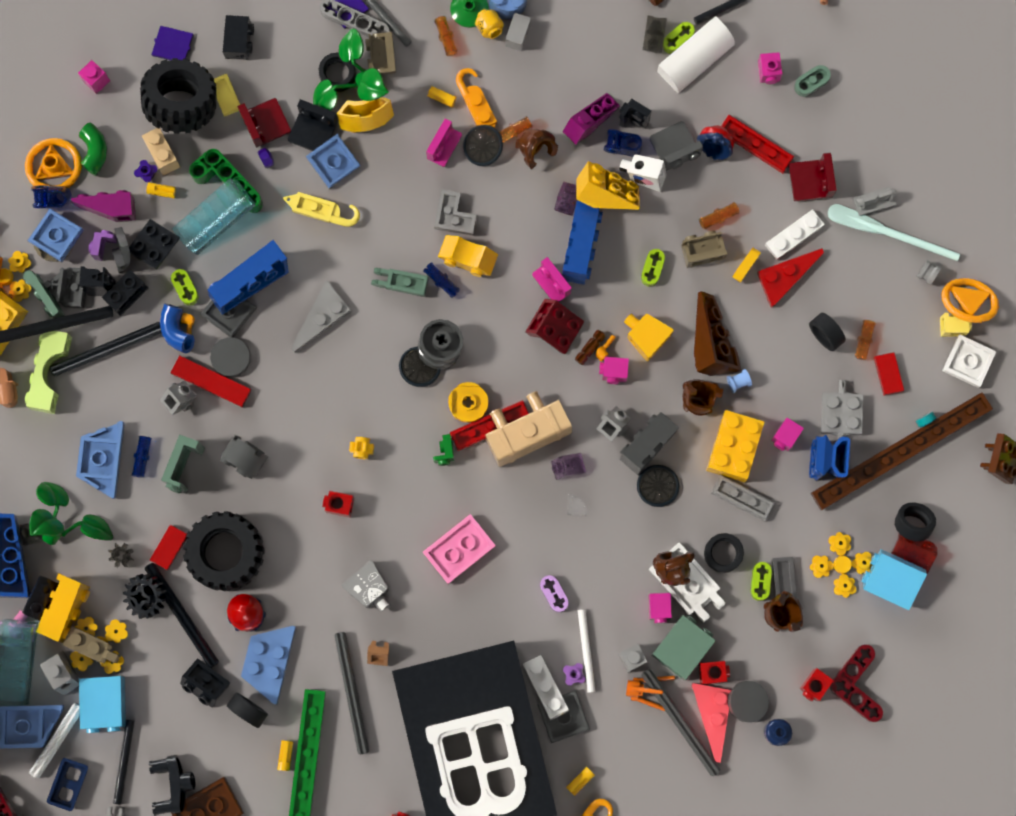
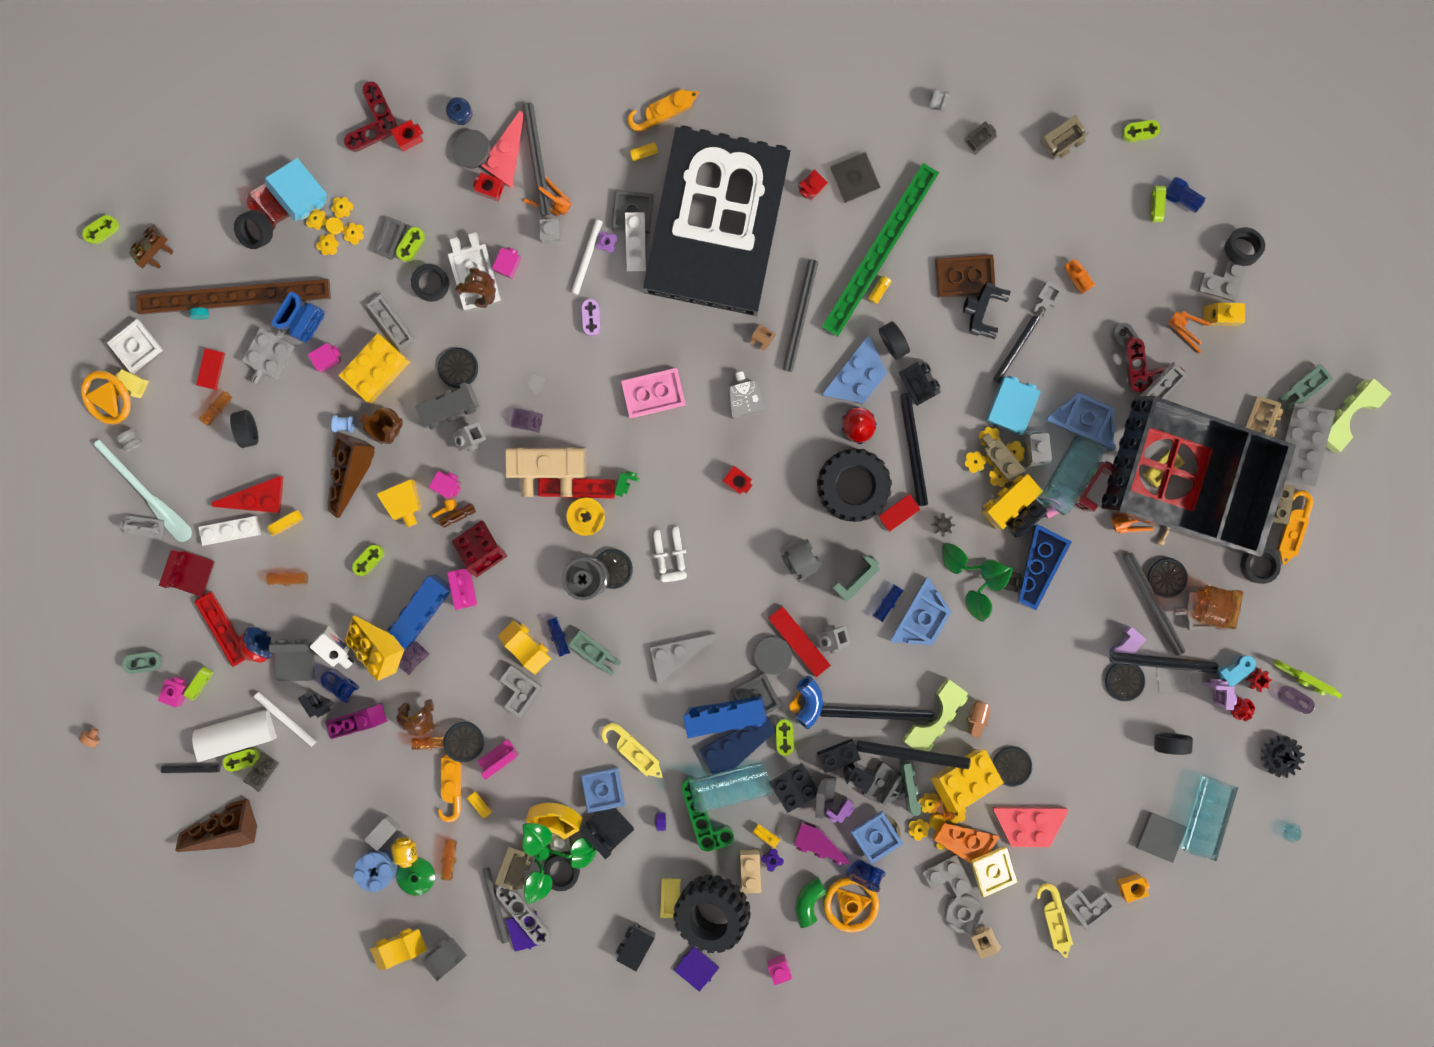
camera: 150 degrees left, 10 degrees up
white axle [29,703,80,778] -> none
dark blue piece [47,758,88,811] -> none
black gear [123,574,167,619] -> none
dark red bracket [237,98,291,148] -> none
yellow gear [349,437,374,460] -> none
sand green panel [652,615,716,680] -> none
dark tan hinge [681,231,727,268] -> none
reddish brown helmet [763,591,803,632] -> none
none -> lime beam [183,666,213,701]
none -> white bar [253,692,317,747]
none -> white plate [550,833,571,854]
none -> white piece [653,526,687,582]
none -> dark blue wing [699,716,775,784]

